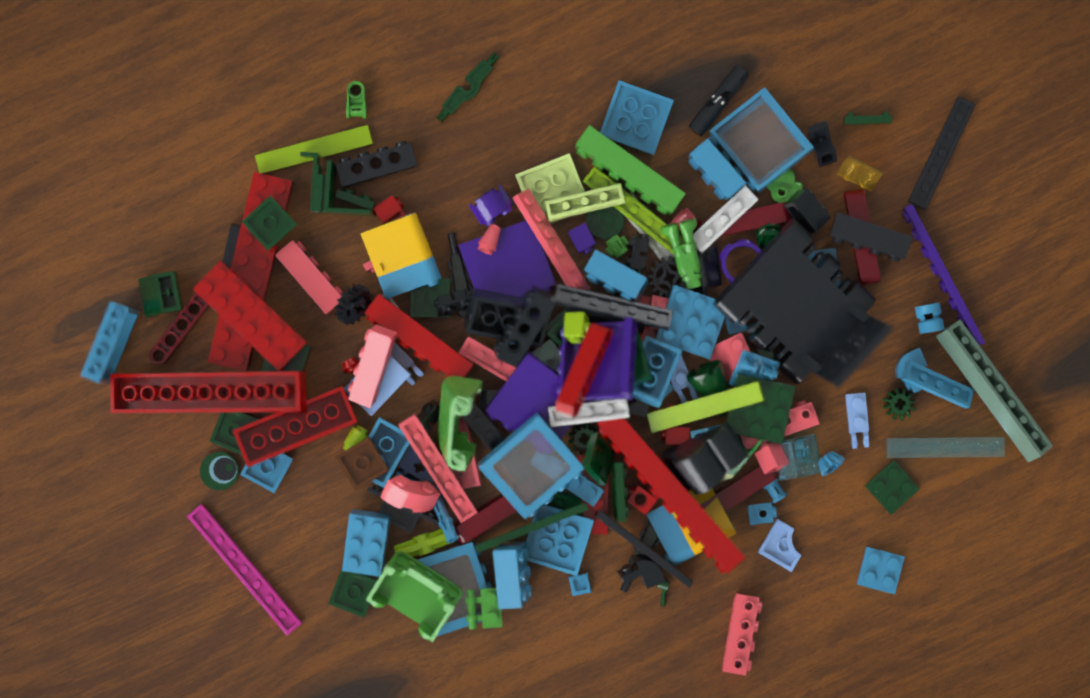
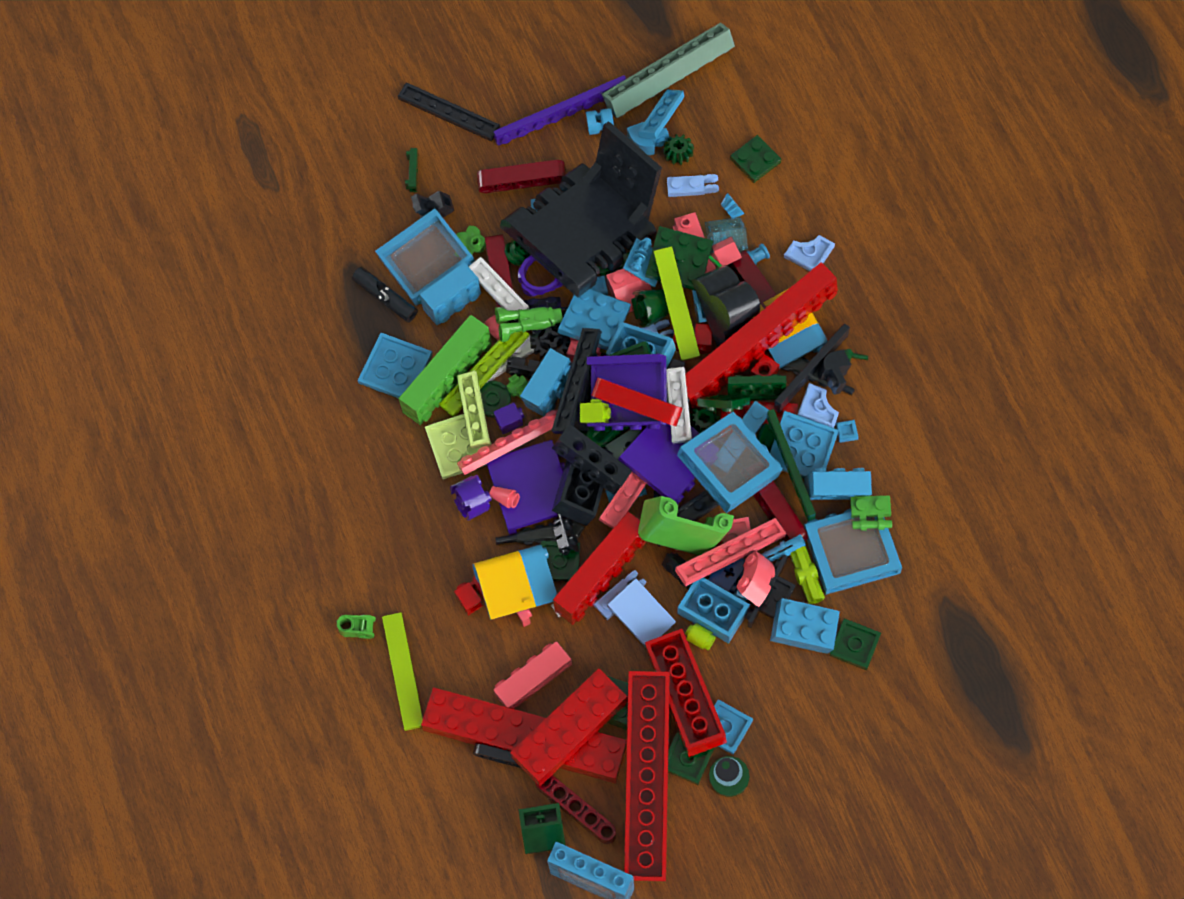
camera: 85 degrees left, 20 degrees down
dark pink tile [187,504,302,636] -> none
dark green plate [242,195,297,251] -> none
dark green piece [300,152,376,217] -> none
black brick [335,141,418,188] -> none
dark green plate [335,188,376,211] -> none
black gear [335,284,372,325] -> none
reddish brown tile [335,436,389,490] -> none
red plate [342,357,360,374] -> none
brick [348,324,398,408] -> none
bright green windscreen [366,551,463,642] -> none
dark green piece [436,52,500,123] -> none
coral brick [721,593,762,676] -> none
dark azure brick [747,502,777,525] -> none
black brick [783,188,831,234] -> none
black brick [828,213,912,262] -> none
clear yellow hinge [837,155,883,191] -> none
dark azure plate [856,546,905,594] -> none
clear light blue plate [886,437,1005,458] -> none
none -> light blue tile [797,383,839,428]

